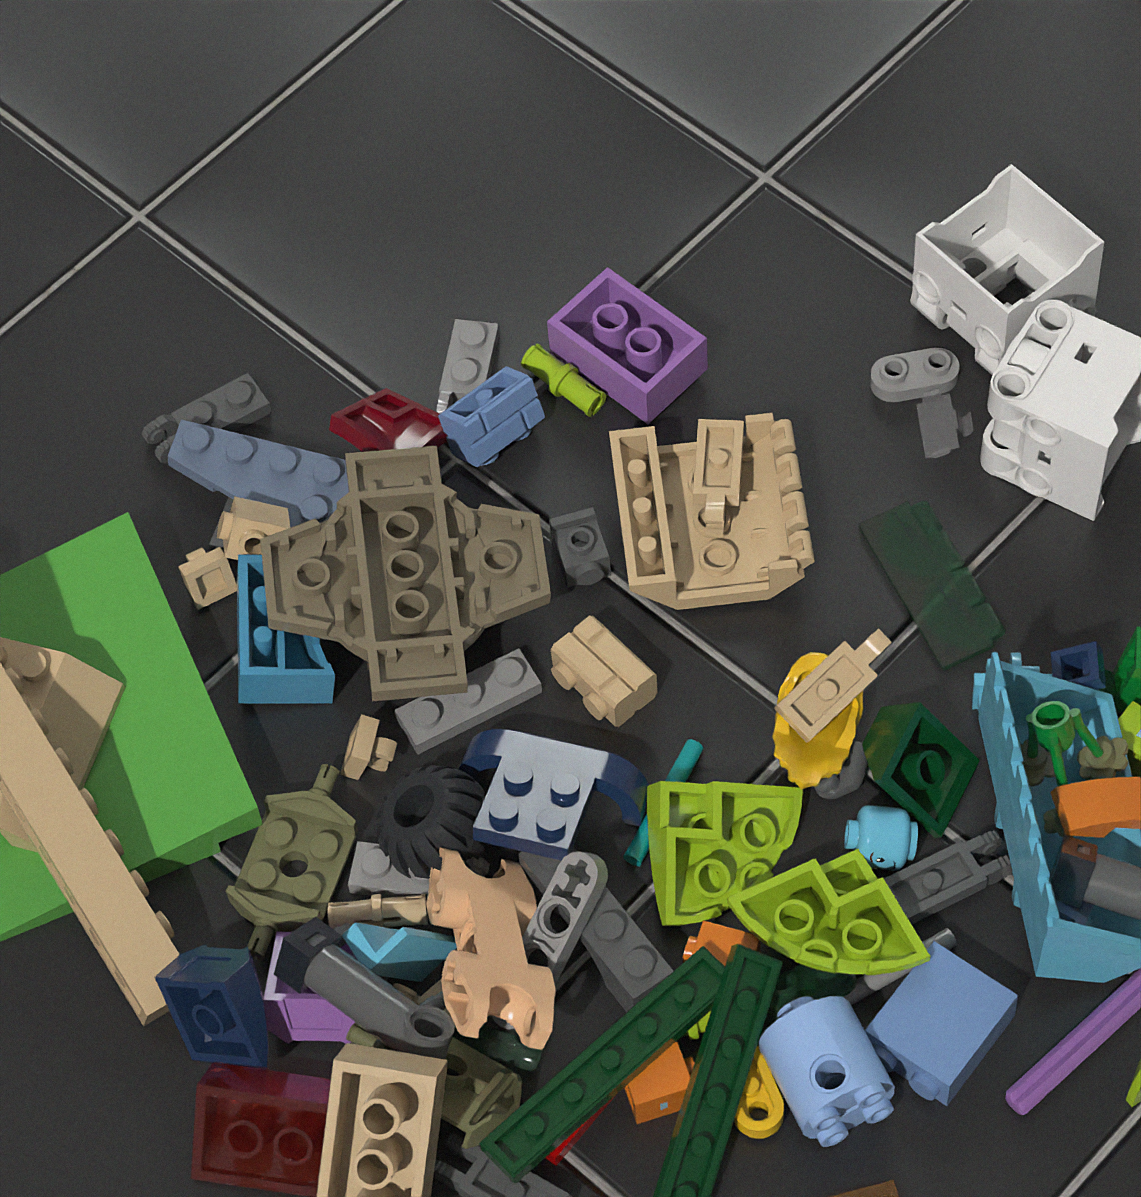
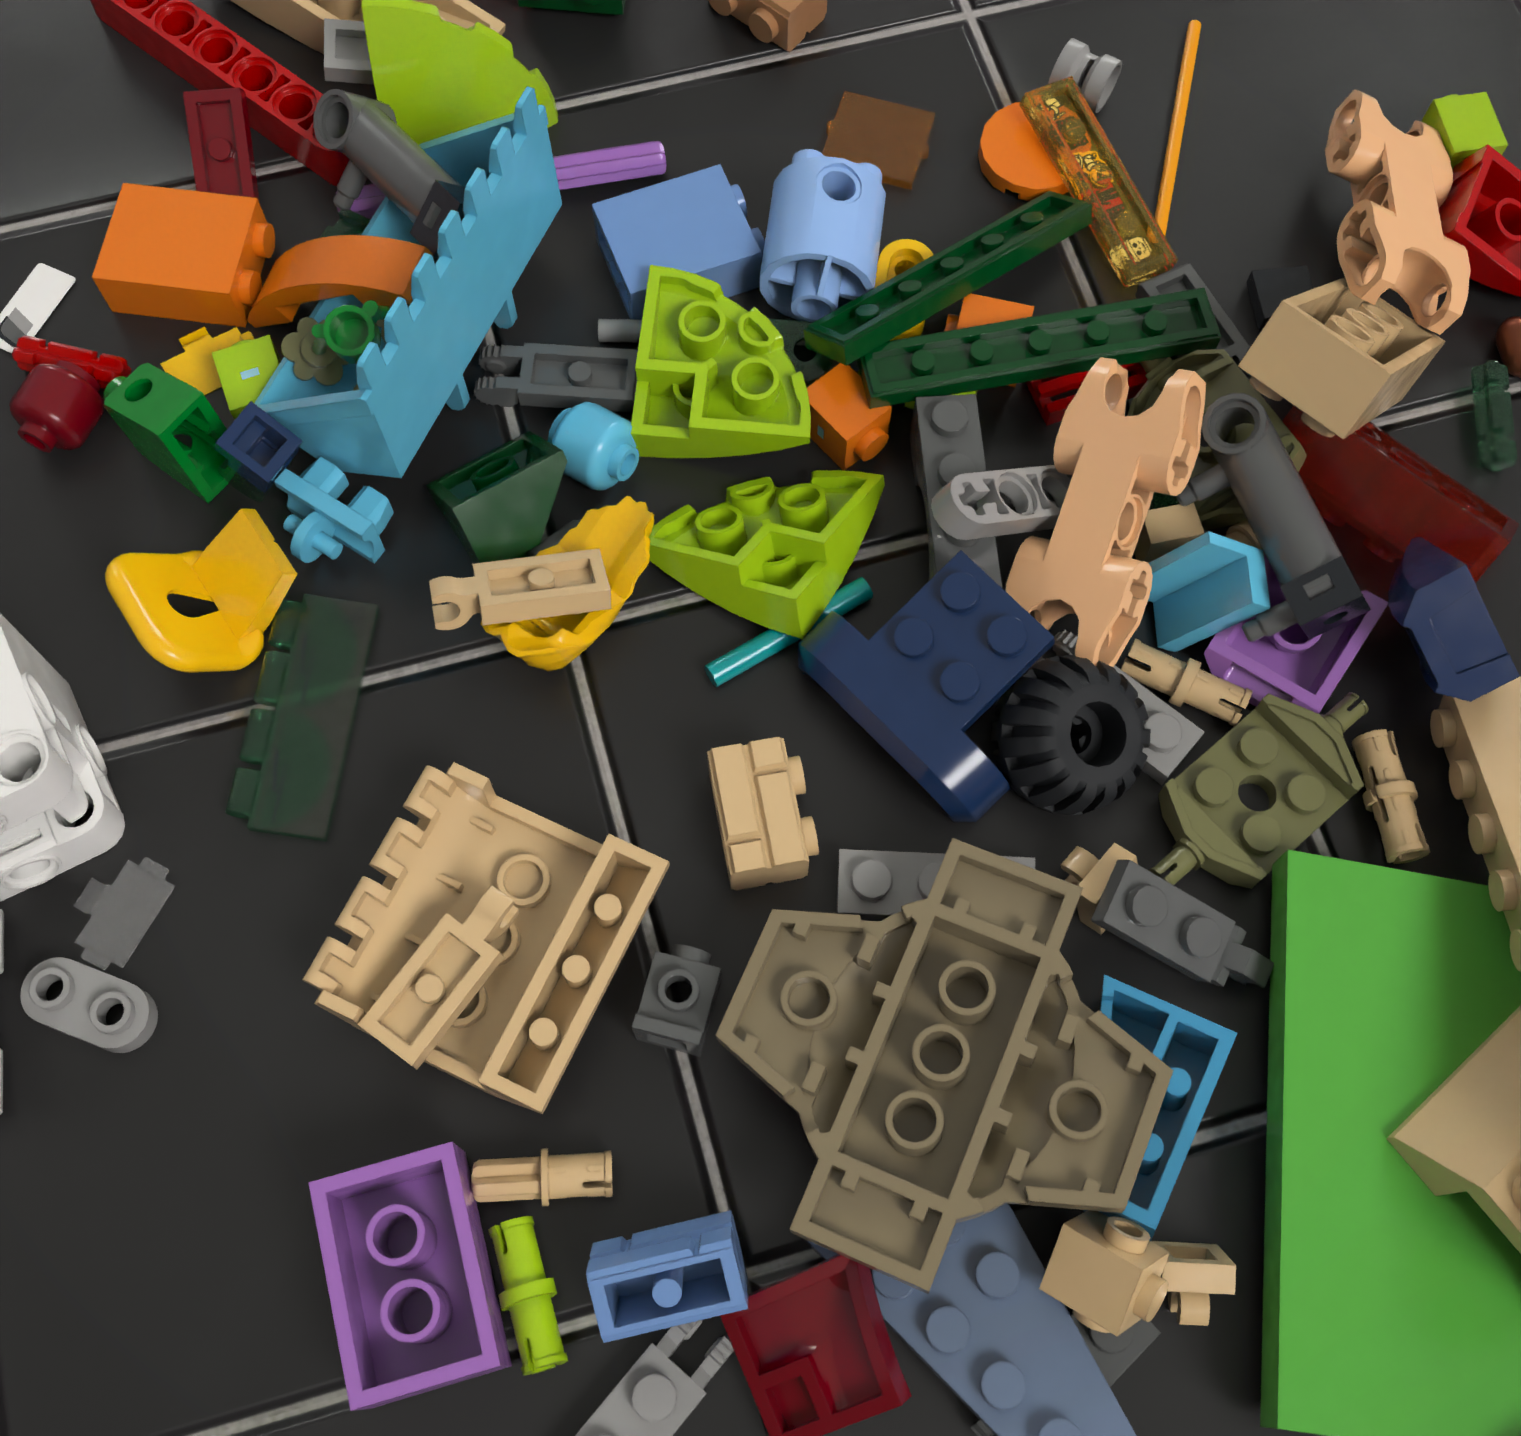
camera: 155 degrees left, 10 degrees up
none -> yellow piece [105,508,297,673]
none -> tan axle [471,1148,613,1207]
none -> dark grey hinge [1091,860,1274,988]
none -> tan pin [1351,729,1430,864]

